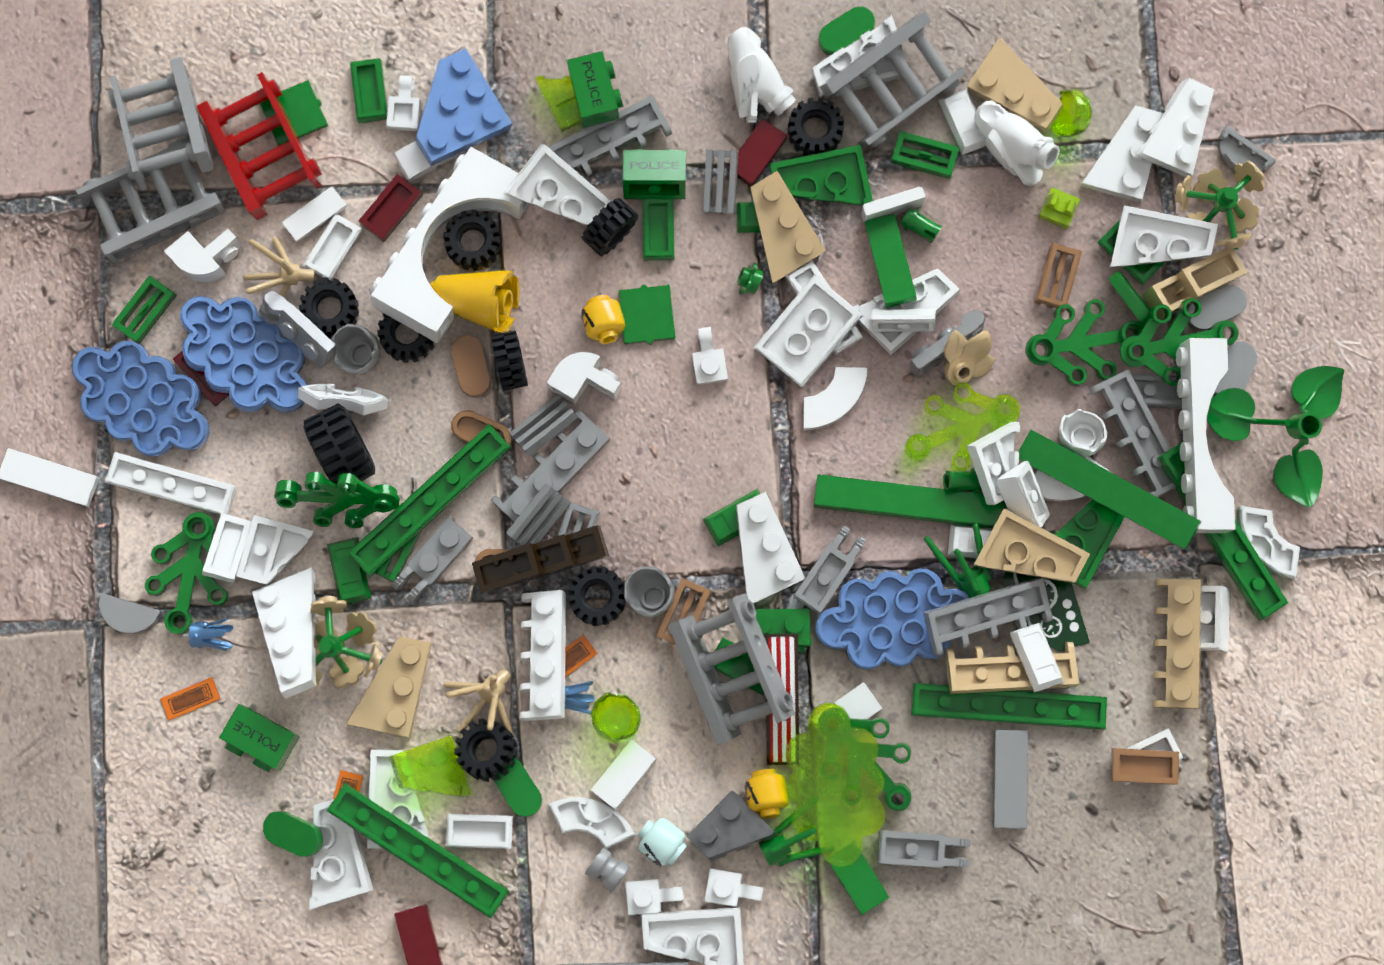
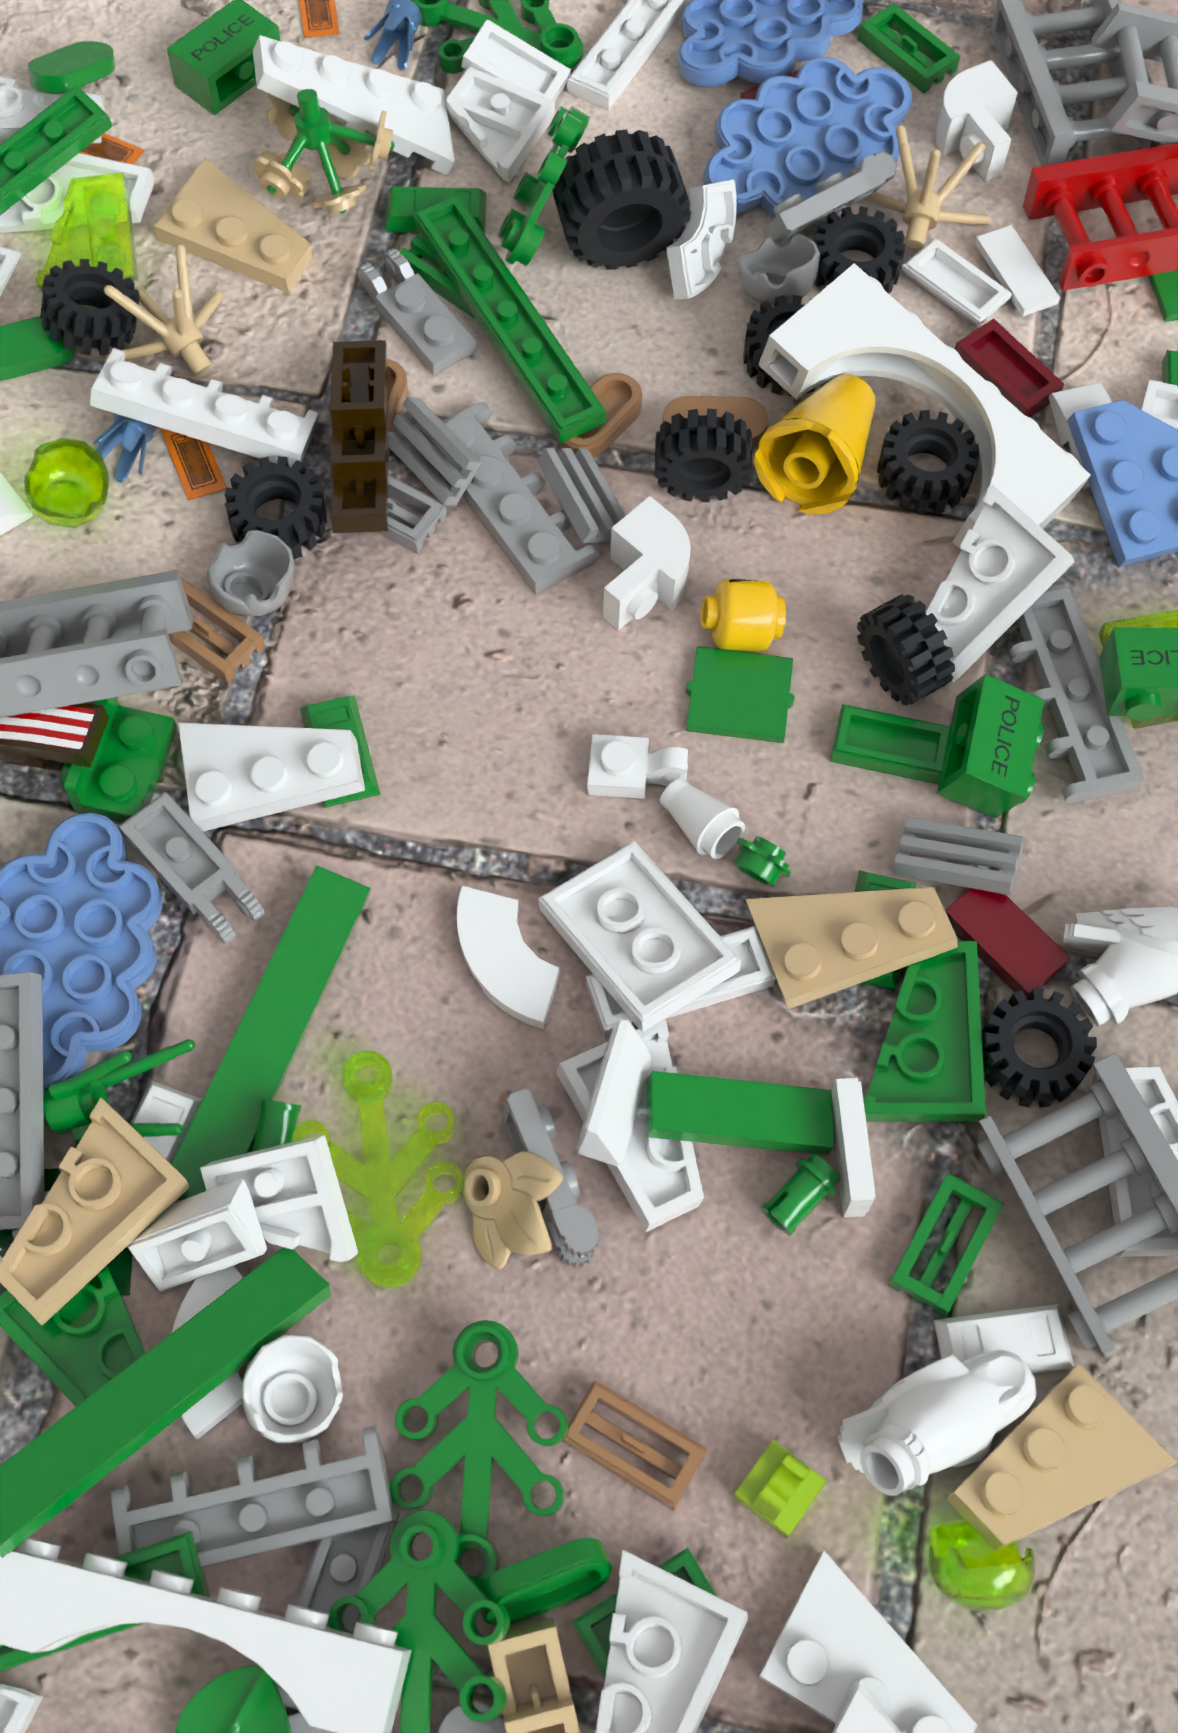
camera: 100 degrees right, 15 degrees down
none -> white cone [660,778,745,859]

